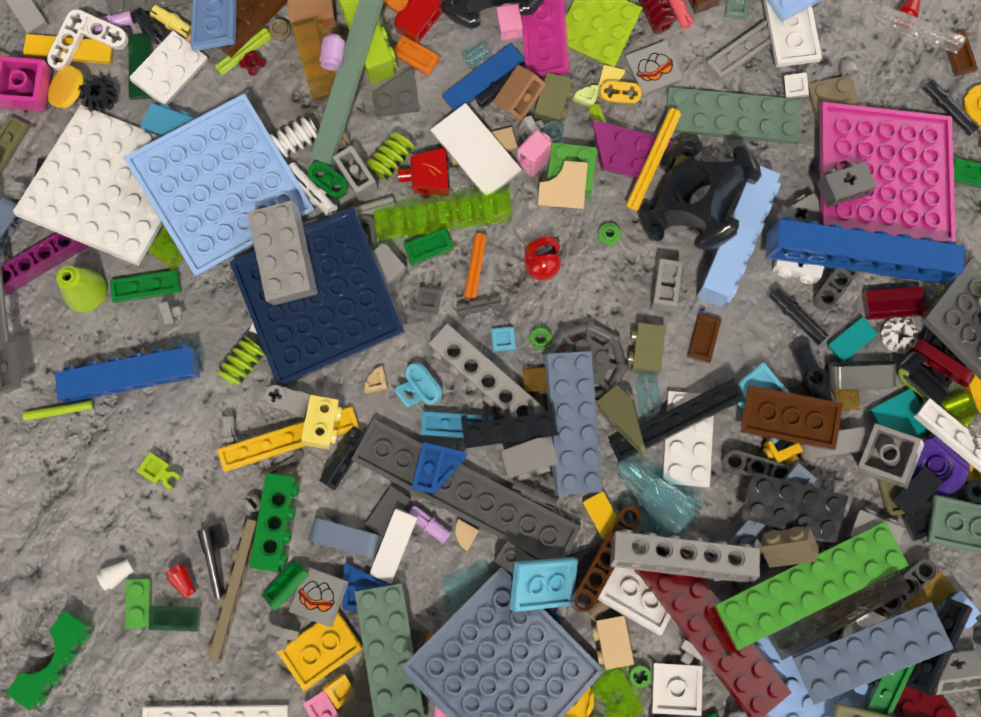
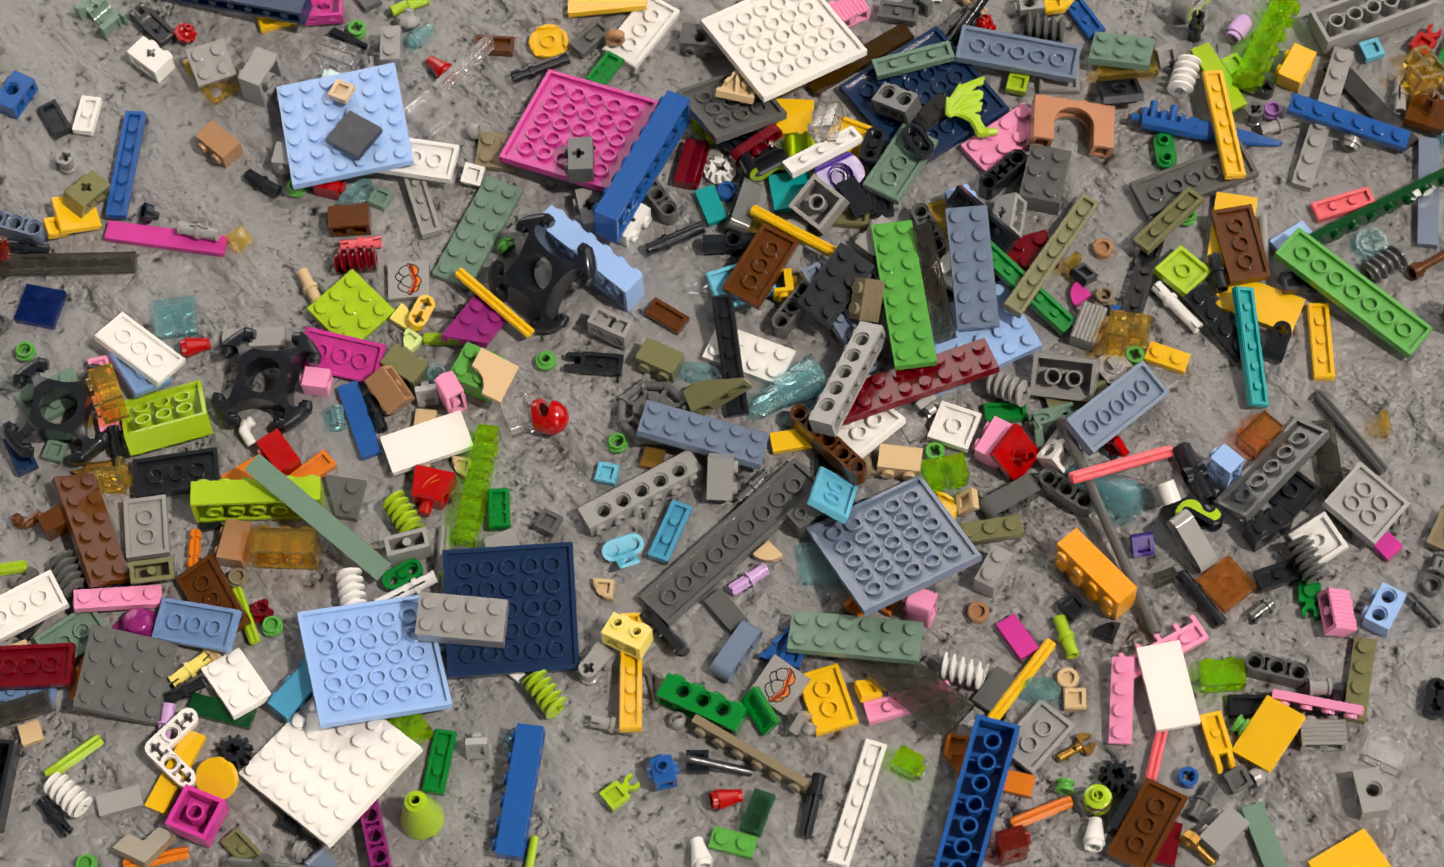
camera: 70 degrees left, 15 degrees down
lavender brick [319,34,345,70] -> none
white tile [369,508,418,584] -> none
blue wing [412,442,467,495] -> none
dark grey axle [456,295,501,316] -> none
black hinge [461,403,558,448] -> none
orange axle [464,233,487,299] -> none
none -> bright green plate [261,616,284,637]
none -> clear smoke bar [432,304,466,319]
none -> tan tile [452,456,474,481]
none -> bright green plate [496,236,516,255]
none -> black hinge [564,351,624,377]
none -> blue brick [646,754,680,791]
none -> blue tile [717,181,737,202]
none -> yellow axle [750,205,837,257]
none -> black axle [799,772,826,839]

